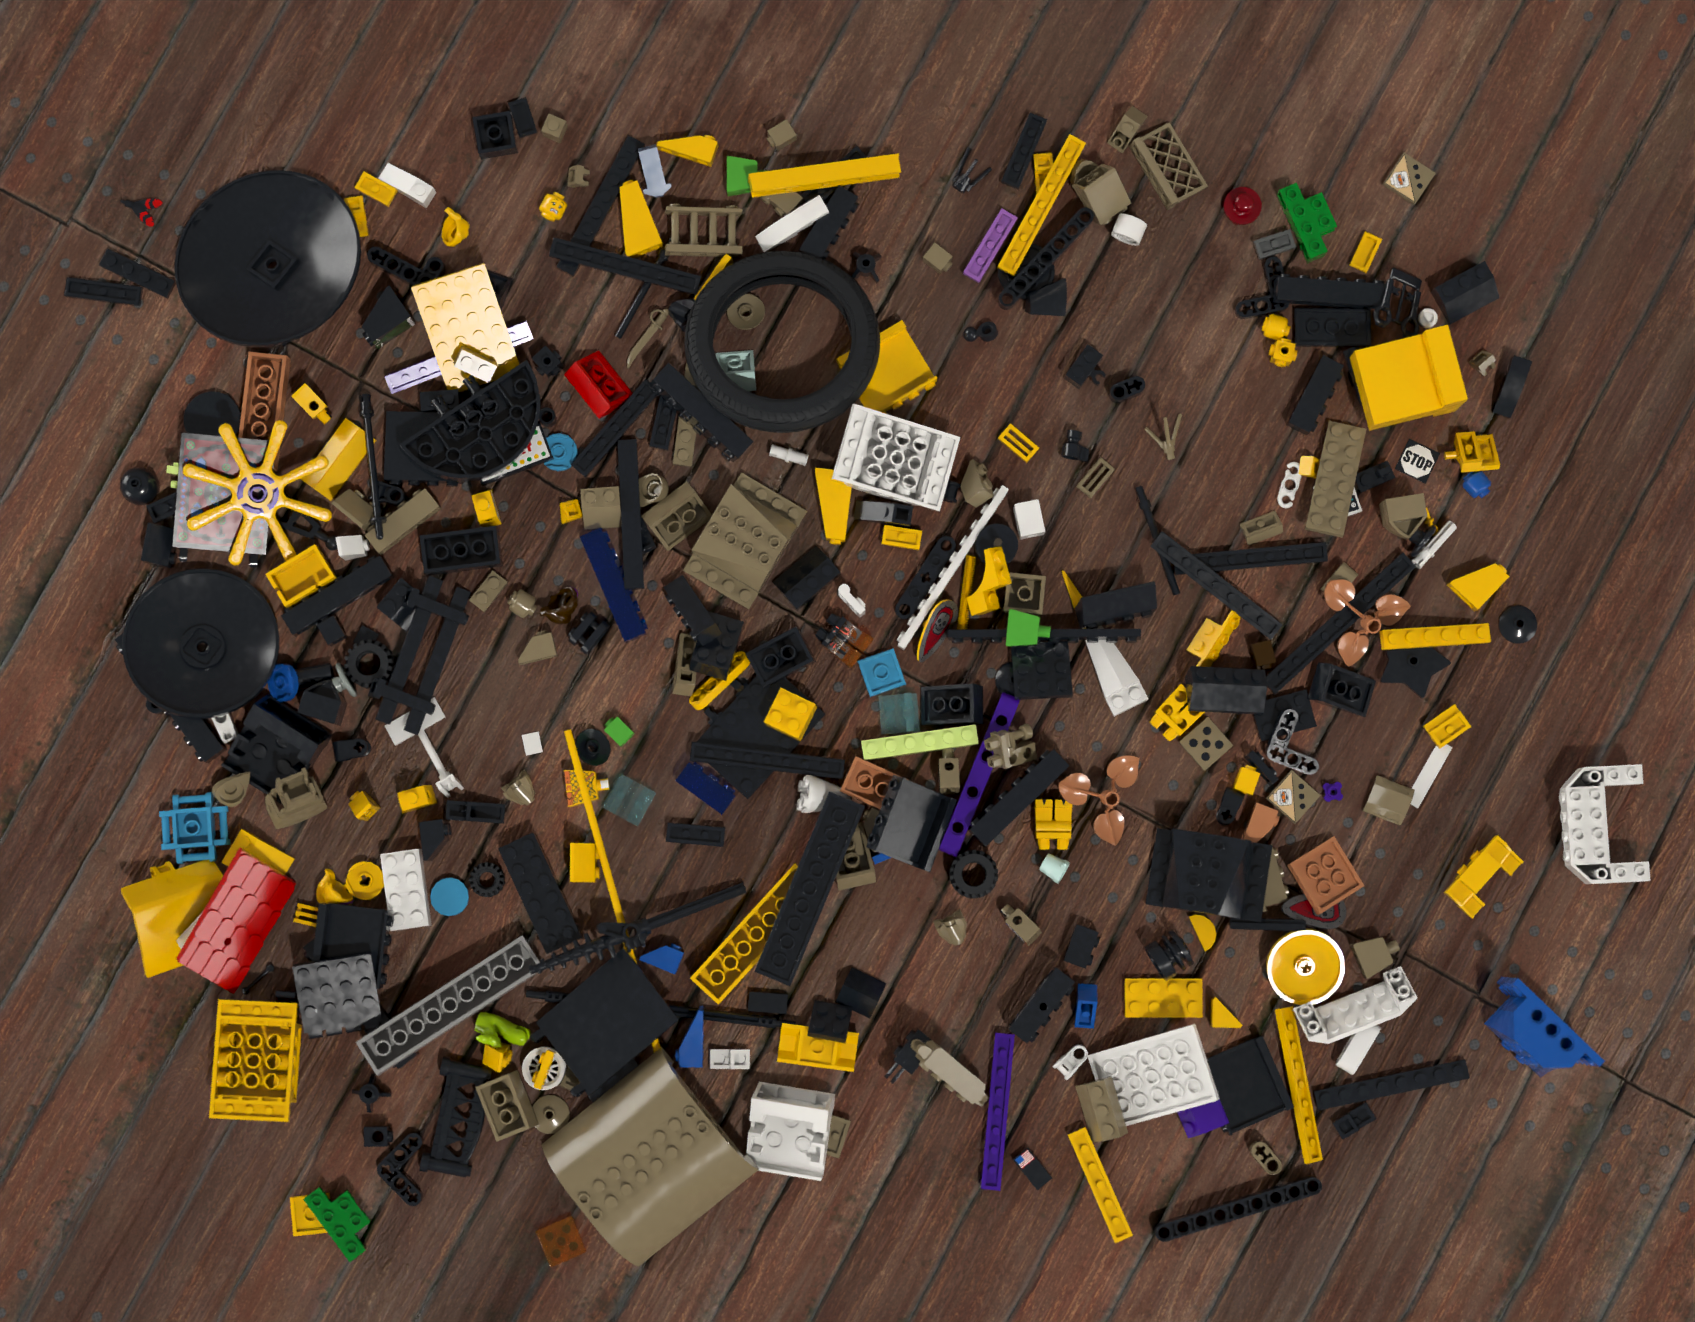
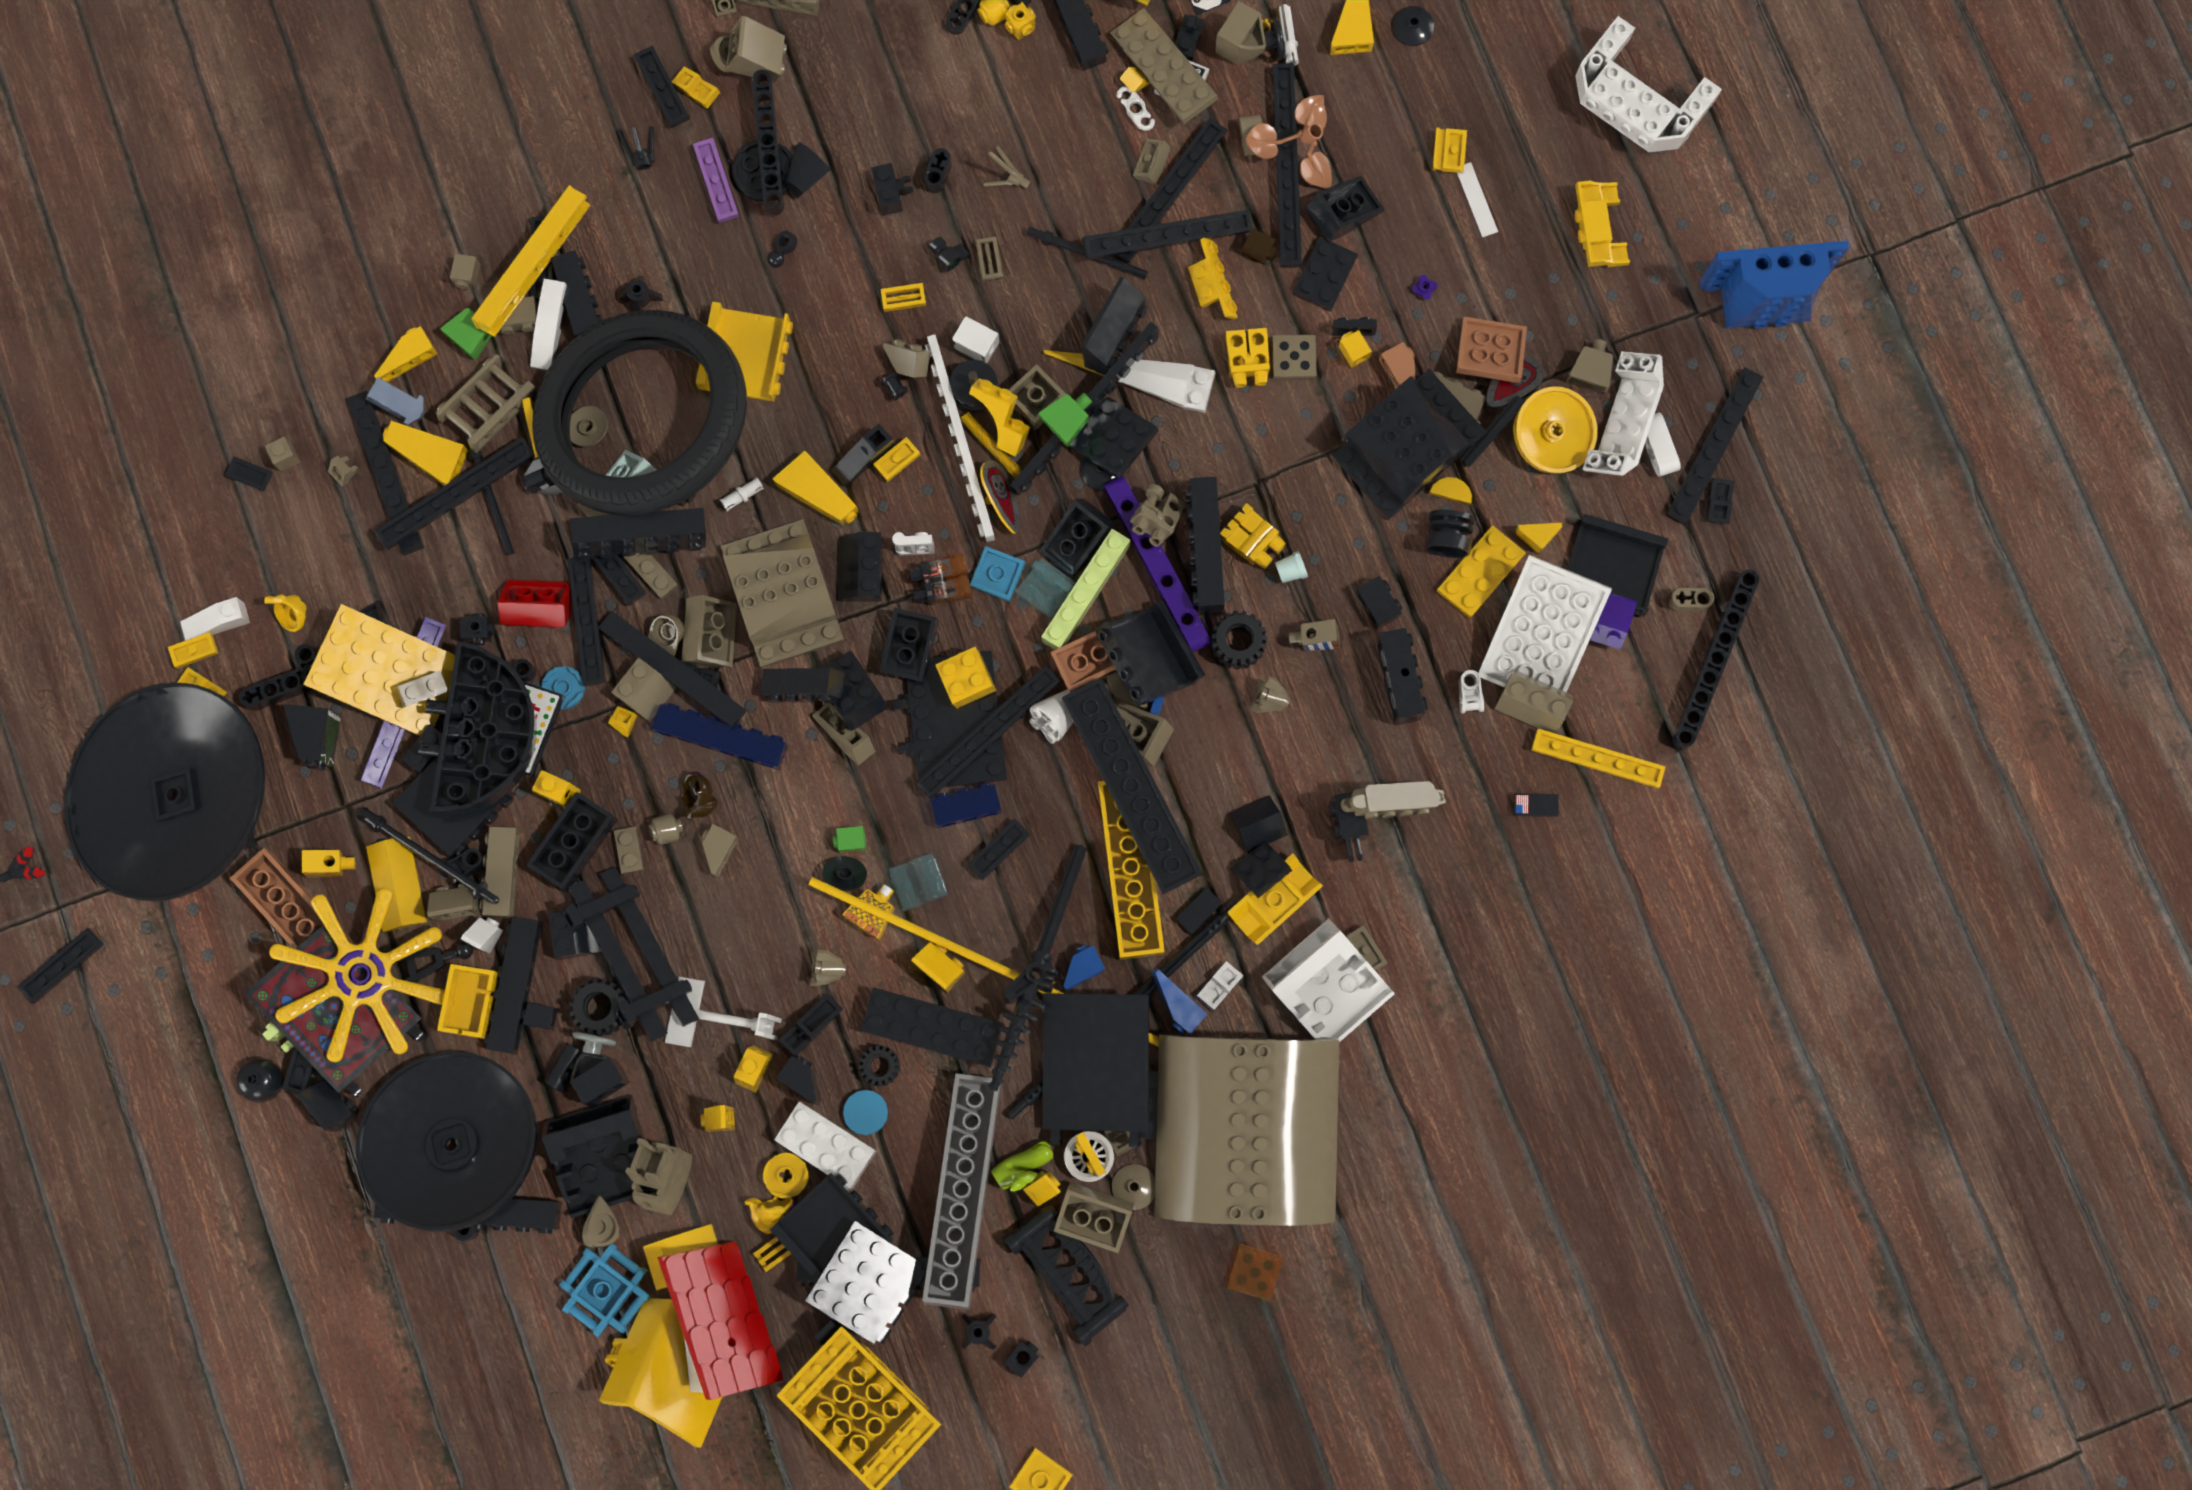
camera: 50 degrees left, 5 degrees down
black plate [99,248,176,299] -> none
black tile [184,391,241,436] -> none
white leg [212,713,238,744] -> none
black hinge [242,964,274,995] -> none
blue tile [268,663,299,702] -> none
green piece [303,1186,371,1262] -> none
black piece [332,739,371,762] -> none
black tile [353,625,380,644] -> none
black beam [377,1132,423,1206] -> none
black brick [472,111,518,160] -> none
white sticker [522,731,543,756] -> none
yellow head [539,192,567,222] -> none
black brick [568,611,610,655] -> none
dark tan sword [627,308,669,369] -> none
yellow beam [689,651,750,710] -> none
white wedge [832,404,960,511] -> none
black piece [895,536,956,620] -> none
dark tan brick [923,242,953,275] -> none
dark tan torso [938,748,960,795] -> none
dark purple plate [981,1033,1015,1191] -> none
yellow plate [997,134,1086,276] -> none
nougat plant [1058,755,1139,846] -> none
blue slope [1074,984,1098,1029] -> none
white piece [1111,213,1147,246] -> none
black slope [1185,666,1267,715] -> none
black piece [1216,787,1245,825] -> none
beam [1265,707,1319,775] -> none
tile [1265,770,1321,824] -> none
yellow plate [1275,1006,1323,1164] -> none
dark tan slope [1363,775,1415,826] -> none
yellow plate [1379,623,1491,650] -> none
black plate [1380,625,1451,698] -> none

